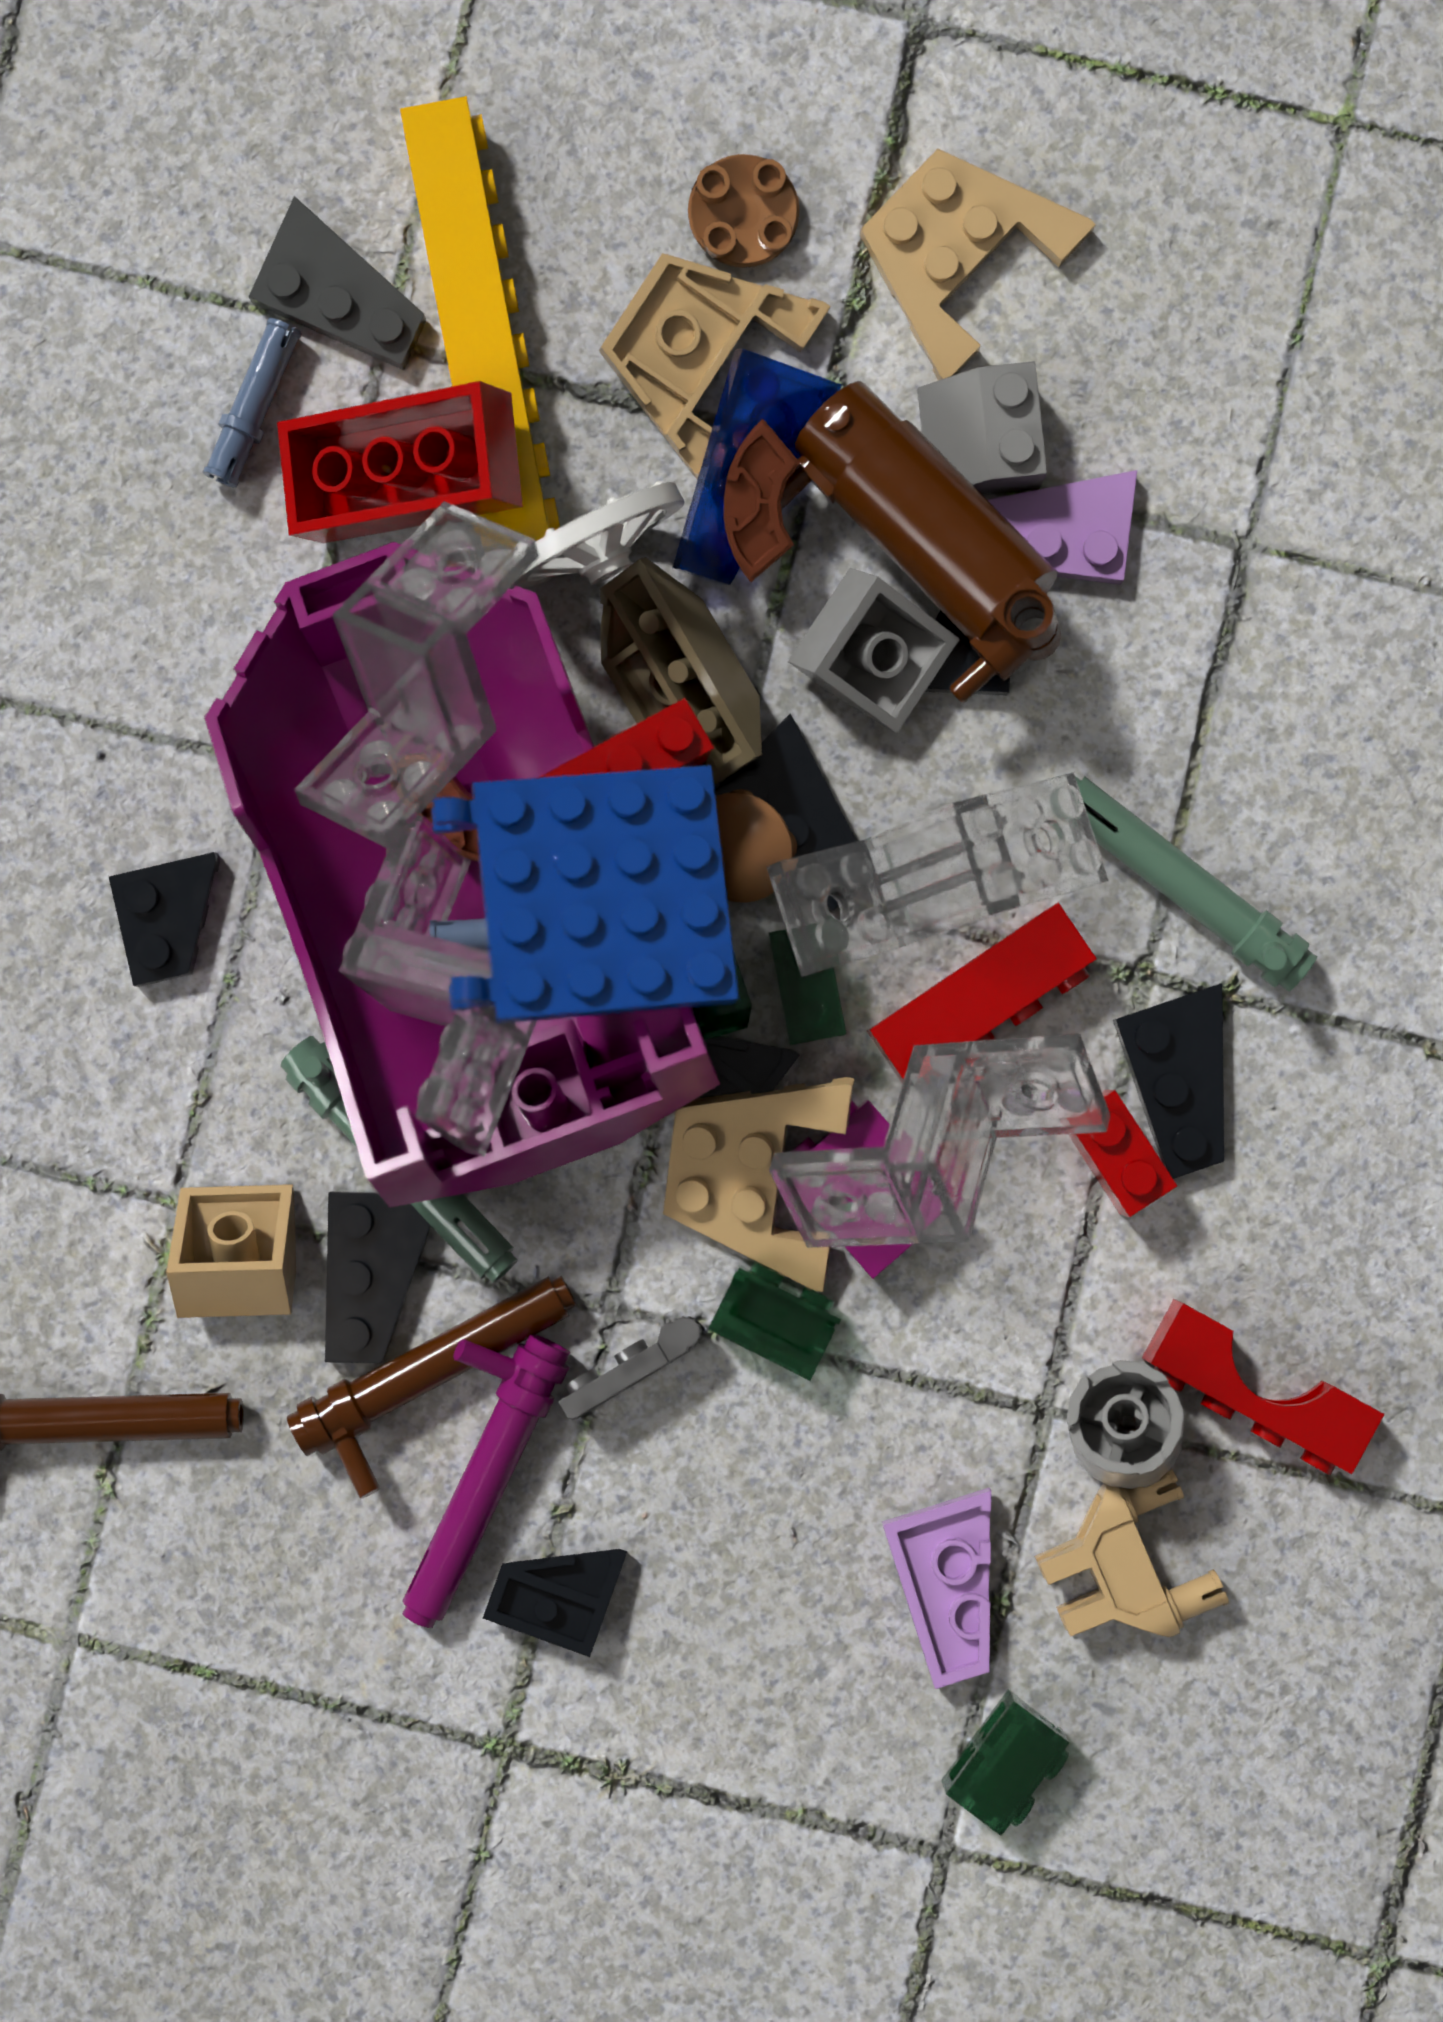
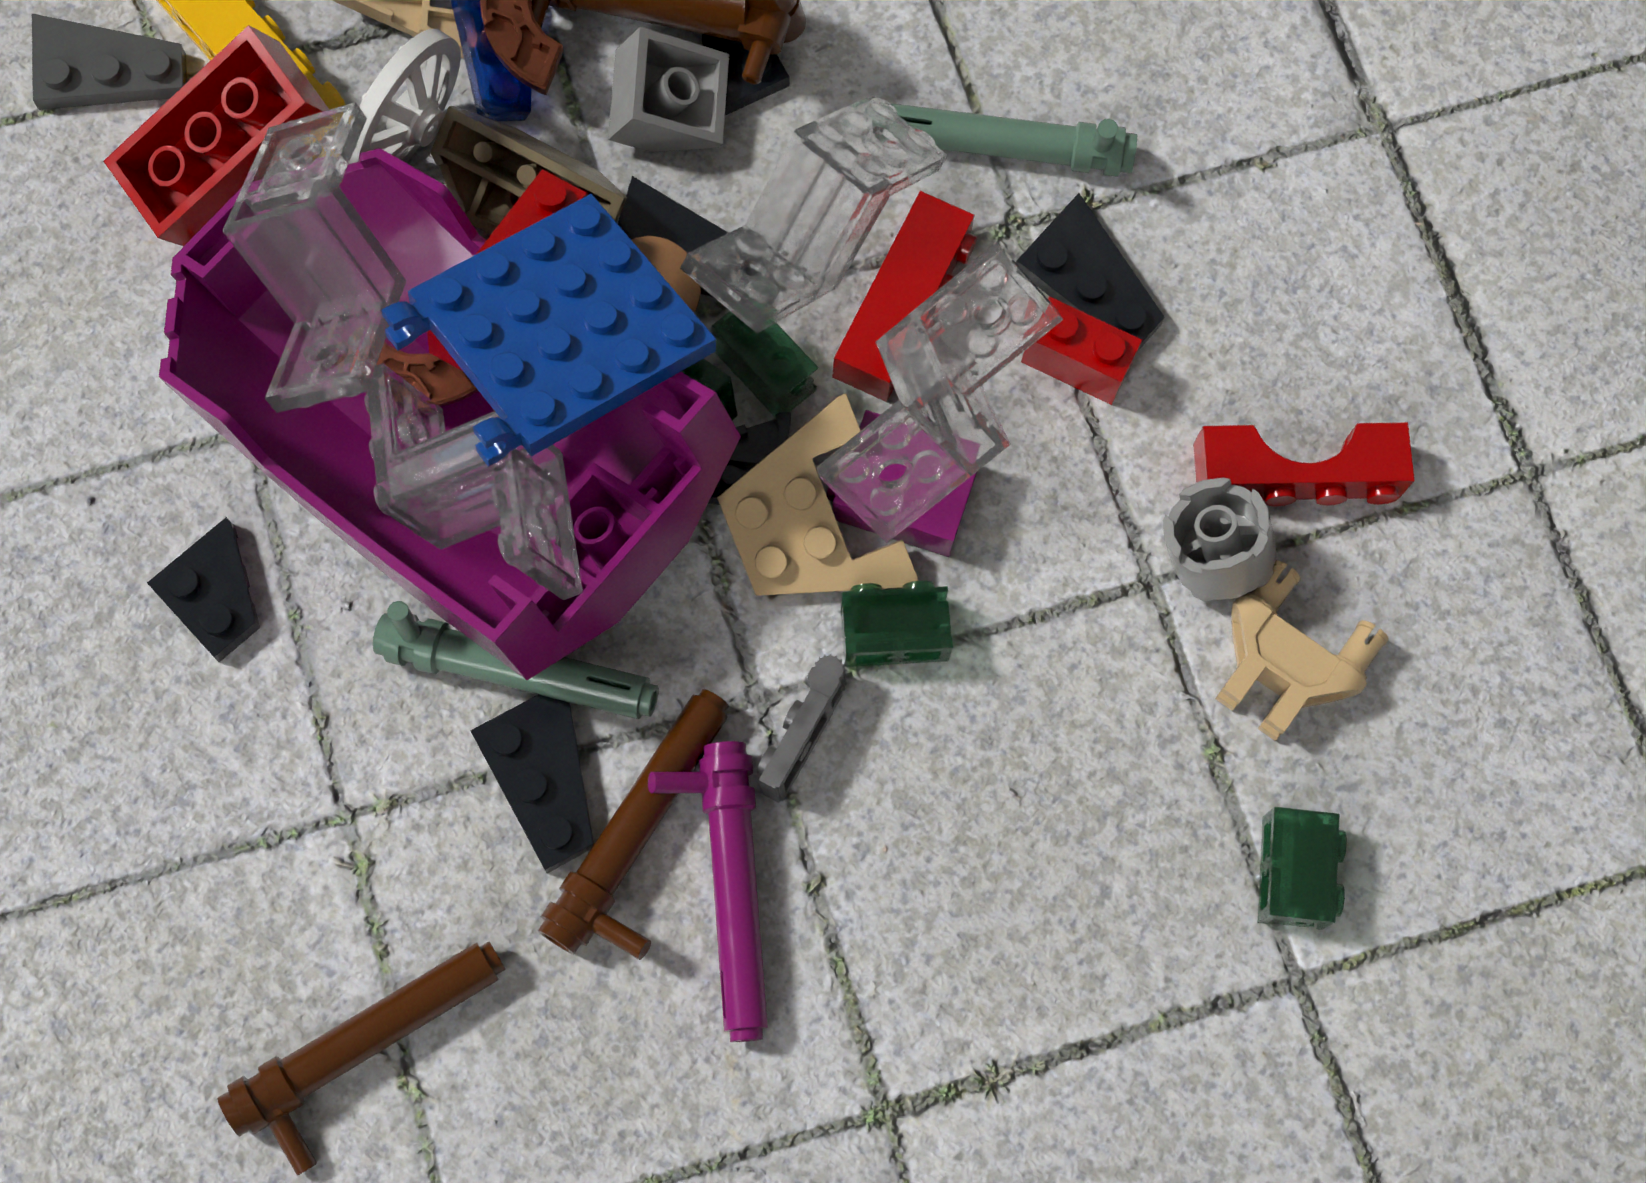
camera: 35 degrees left, 15 degrees down
tan slope [166,1184,296,1318] -> none
sand blue pin [203,318,302,488] -> none
black wing [483,1549,627,1657] -> none
lavender wing [882,1488,991,1689] -> none

